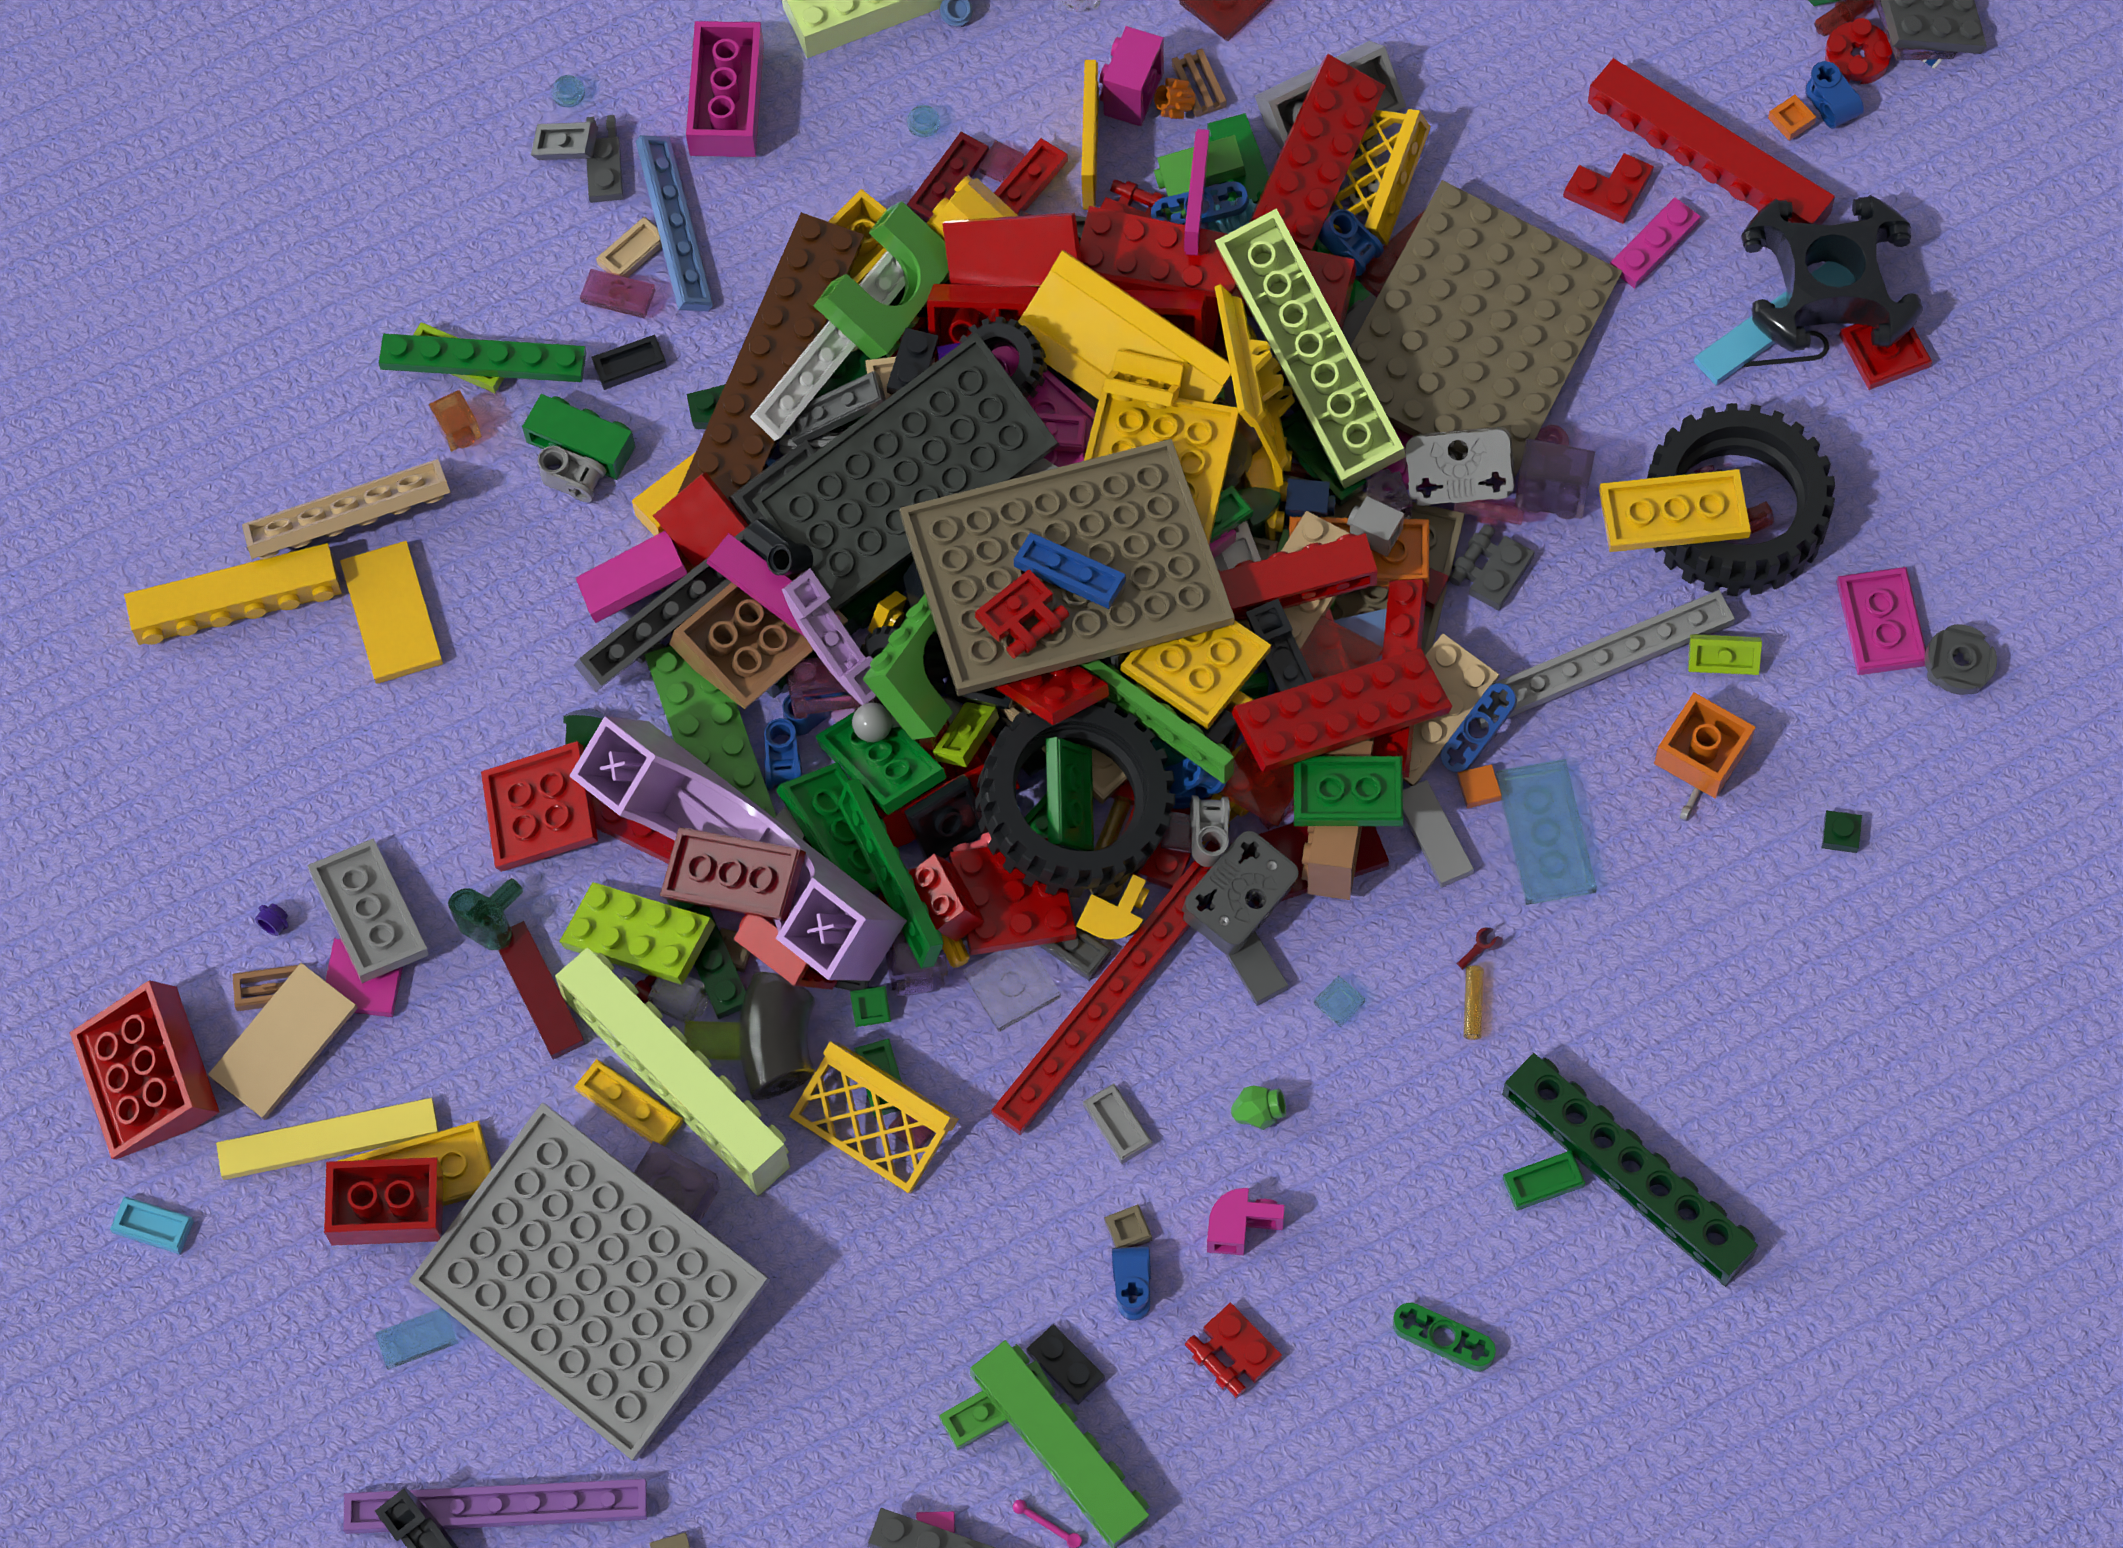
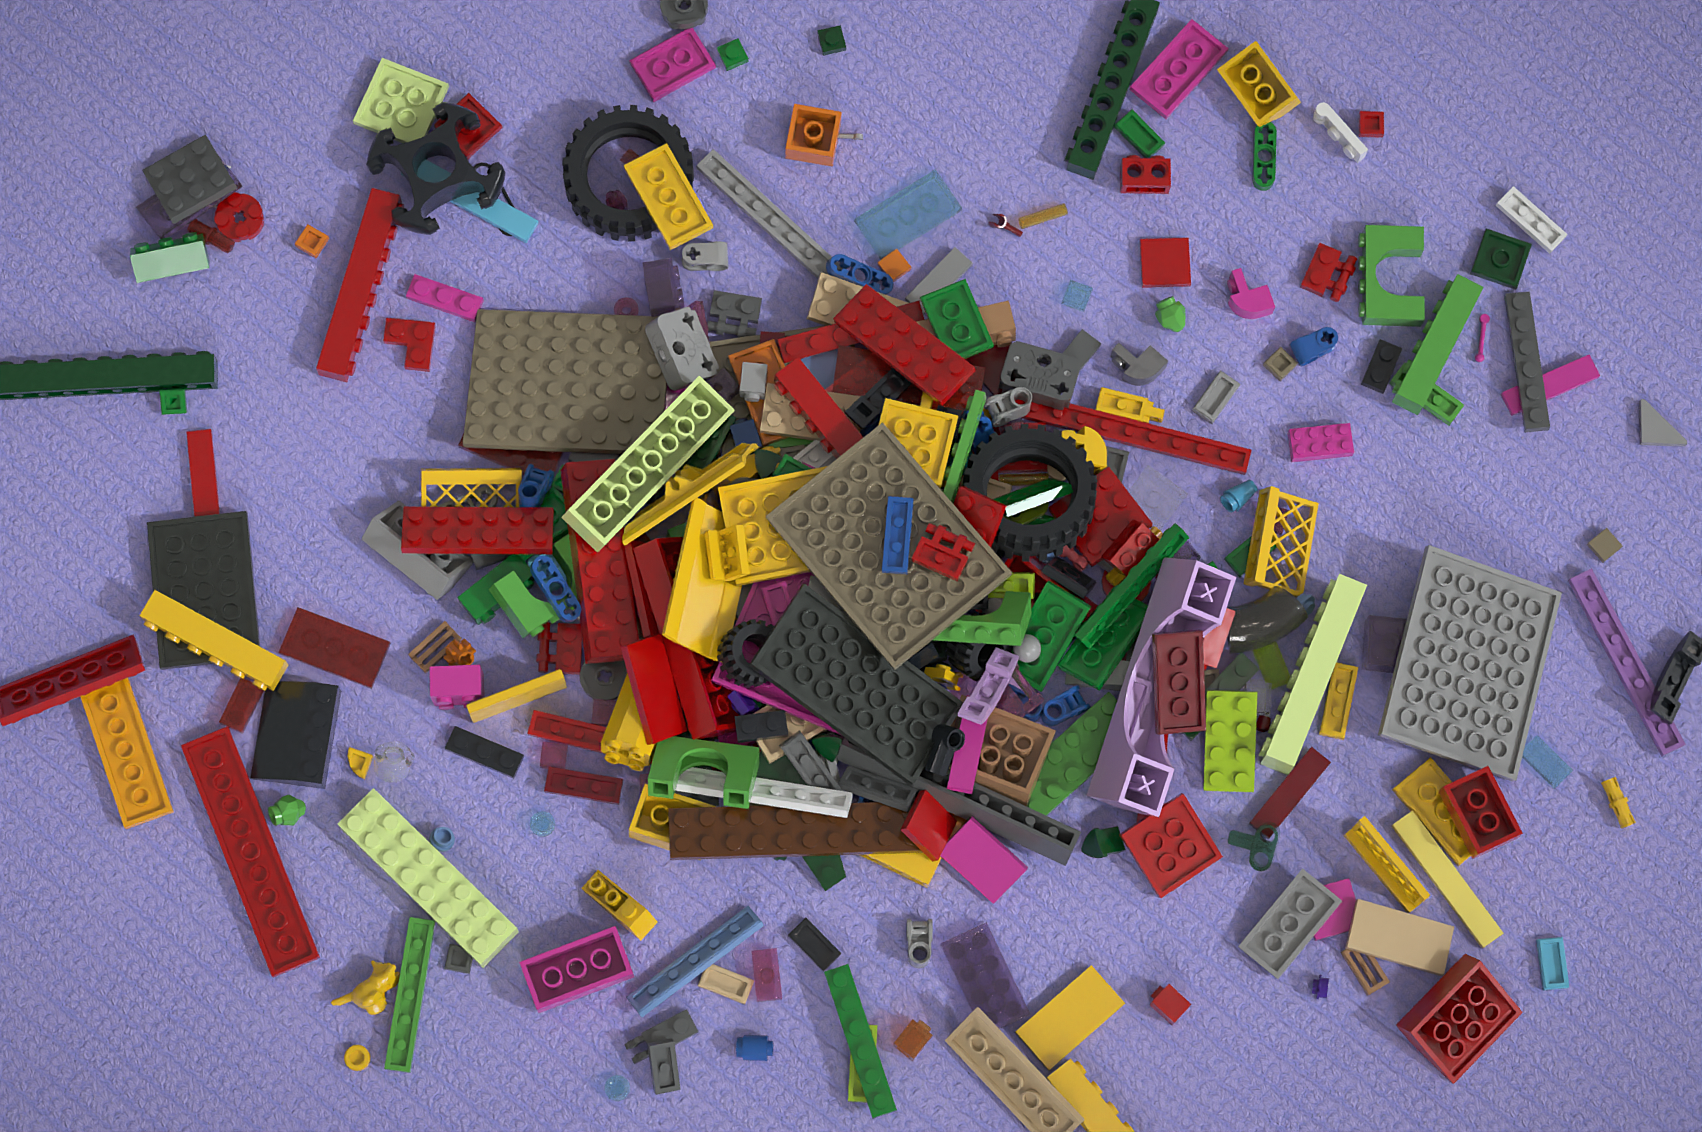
camera: 120 degrees left, 10 degrees up
green brick [522,394,636,480] -> none
dark pink tile [1184,129,1209,255] -> none
lime plate [1688,634,1762,675] -> none
blue piece [1805,61,1864,129] -> none
none -> yellowish green plate [353,58,449,143]
none -> black plate [445,726,524,779]
none -> yellow slope [581,870,657,941]
none -> light grey piece [682,241,729,271]
none -> green plate [717,38,749,71]
none -> blue brick [736,1035,774,1061]
none -> clear purple plate [940,922,1030,1029]
none -> yellow hinge [1095,387,1165,423]
none -> flat silver brick [1110,343,1168,386]
none -> red brick [1120,155,1171,194]
none -> dark pink plate [1129,19,1229,119]
none -> red tile [1140,238,1191,288]
none -> red brick [1150,984,1191,1025]
none -> yellow slope [1217,41,1301,127]
none -> dark azure cone [1220,479,1257,513]
none -> dark pink piece [1287,423,1354,462]
none -> medium blue plate [1293,593,1315,617]
none -> white plate [1313,102,1368,163]
none -> yellow fence [1343,816,1430,913]
none -> bright green arch [1358,225,1425,327]
none -> red plate [1359,111,1384,138]
none -> yellow pin [1601,776,1636,829]

